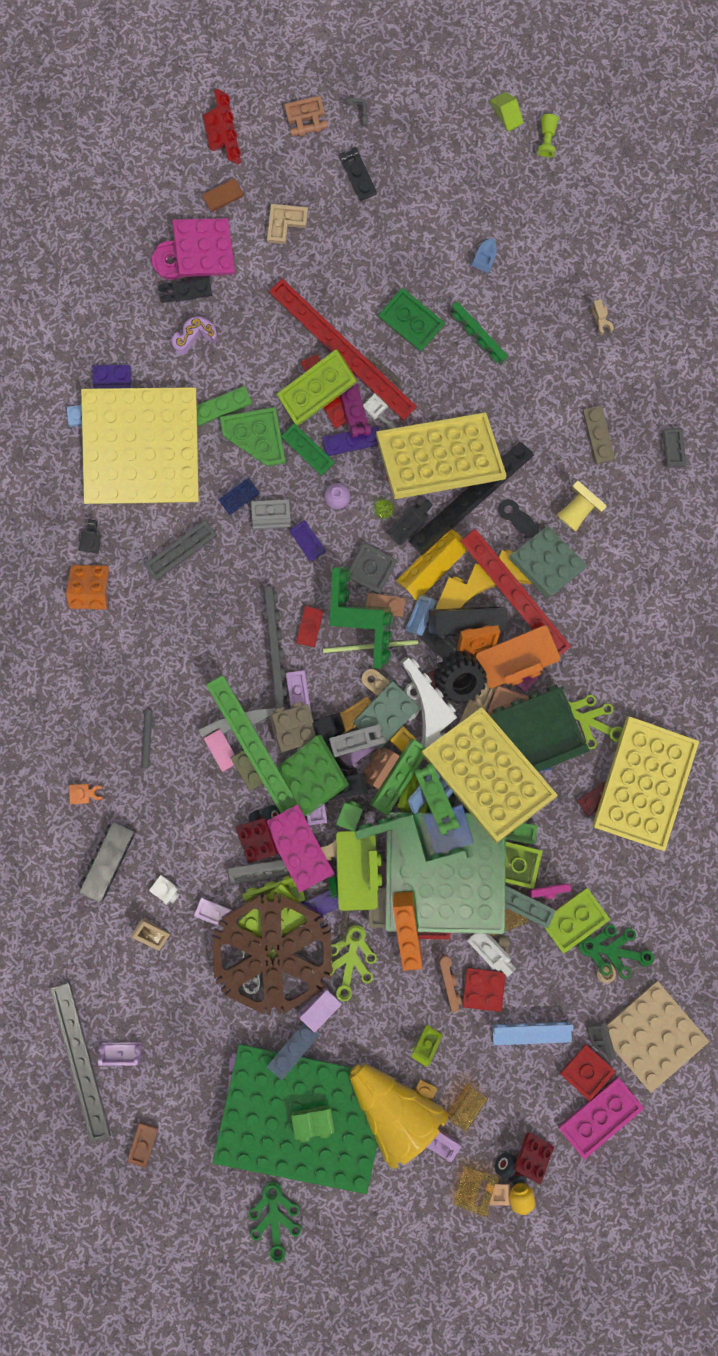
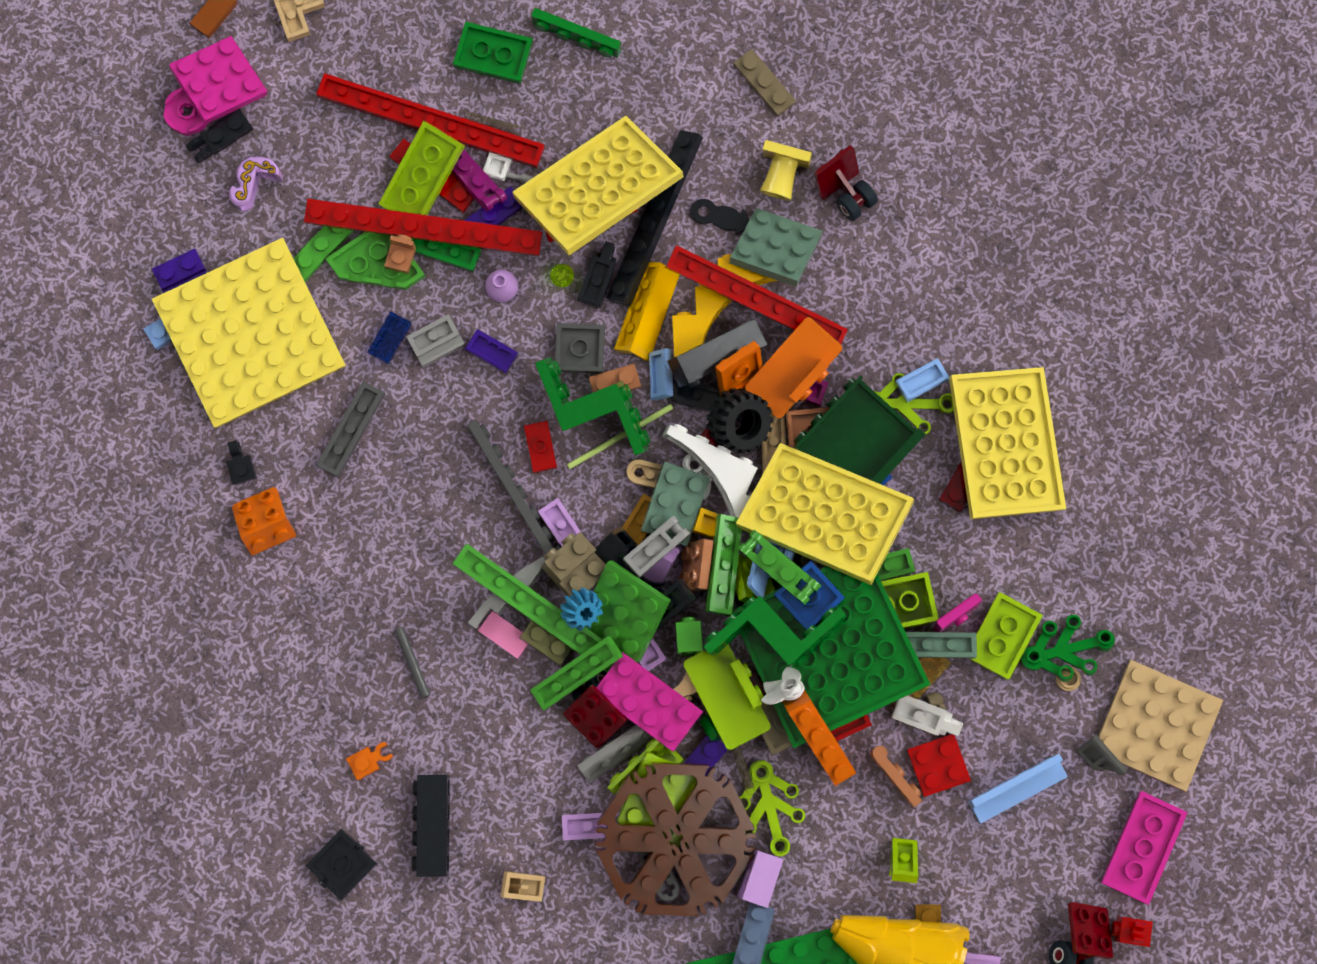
camera: 20 degrees left, 5 degrees down
white bracket [149,875,180,905] -> none
clear yellow hinge [448,1082,488,1132] -> none
red plate [560,1044,616,1101] -> none
dark grey plate [662,428,686,468] -> none
none -> red plate [304,198,543,257]
none -> black plate [306,829,378,901]
none -> nougat bracket [384,234,416,274]
none -> bright green plate [530,636,624,711]
none -> dark azure gear [560,587,603,631]
none -> white plate [761,667,805,705]
none -> dark red plate [814,145,878,221]
none -> light blue tile [895,358,949,403]
none -> red brick [1111,916,1153,947]

